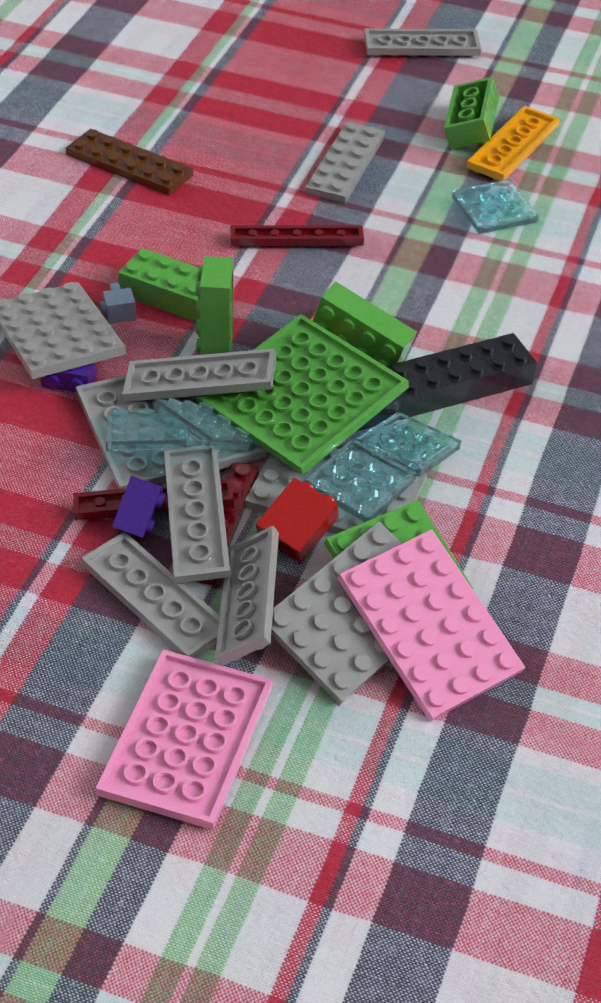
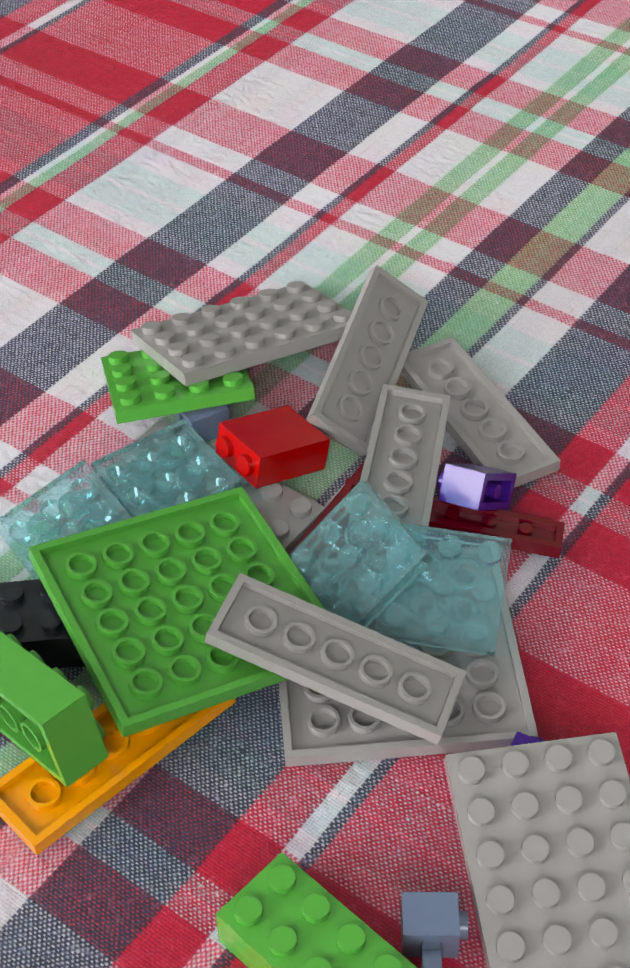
camera: 160 degrees left, 0 degrees up
bright pink plate [95,649,273,830] -> none
bright green brick [195,256,234,355] -> none
bright pink plate [338,529,526,722] -> none

